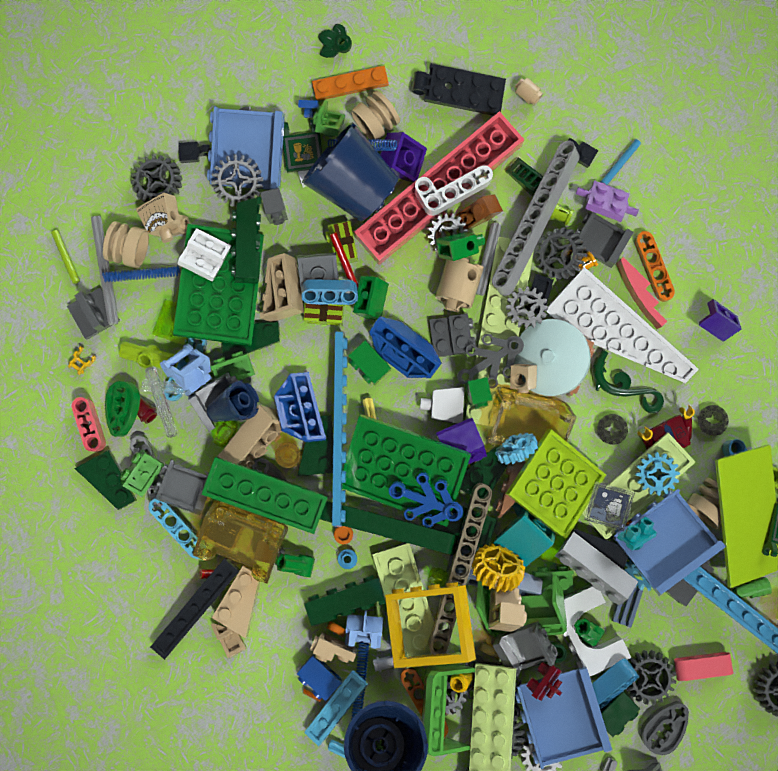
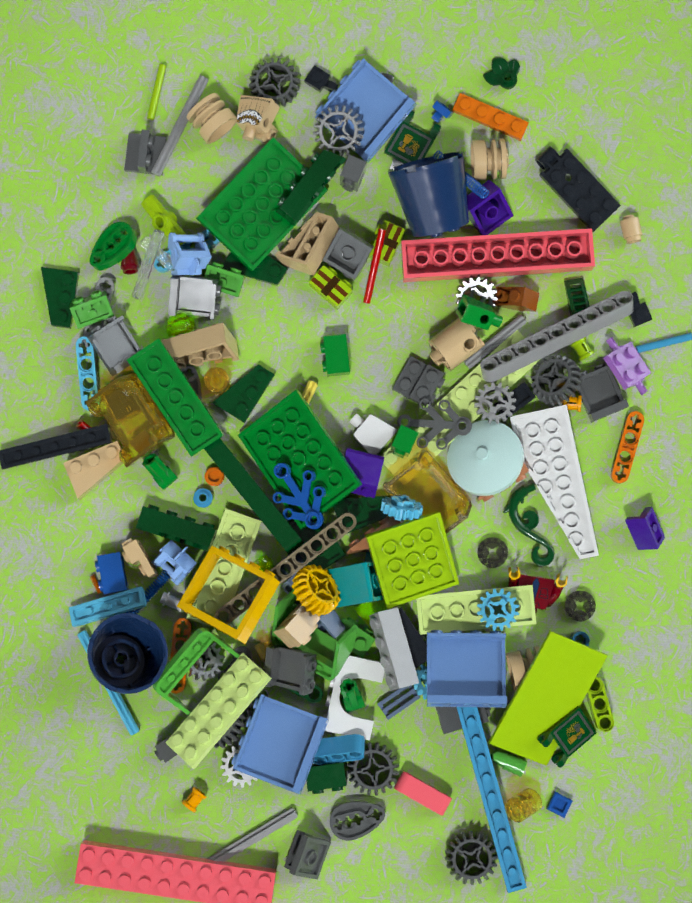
camera: 35 degrees right, 0 degrees up
yellow piece [68,346,96,375] -> none
coral beam [71,397,106,452] -> none
blue piece [102,265,180,283] -> none
clear neon green wing [152,299,188,346] -> none
white slope [177,228,231,282] -> none
dark blue cone [207,381,259,422] -> none
tan slope [211,623,247,658] -> none
blue wedge [274,372,326,442] -> none
dark azure beam [301,279,358,305] -> none
bright green bracket [313,100,345,137] -> none
orange tile [326,621,346,637] -> none
dark azure plate [332,332,348,527] -> none
green brick [353,276,389,320] -> none
blue wedge [369,316,442,378] -> none
white beam [415,165,493,216] -> none
yellow cone [450,672,474,693] -> none
tan brick [510,364,537,393] -> none
dark red hips [526,662,563,701] -> none
clear tile [584,482,635,531] -> none
coral slope [616,257,667,329] -> none
teal hips [617,517,657,551] -> none

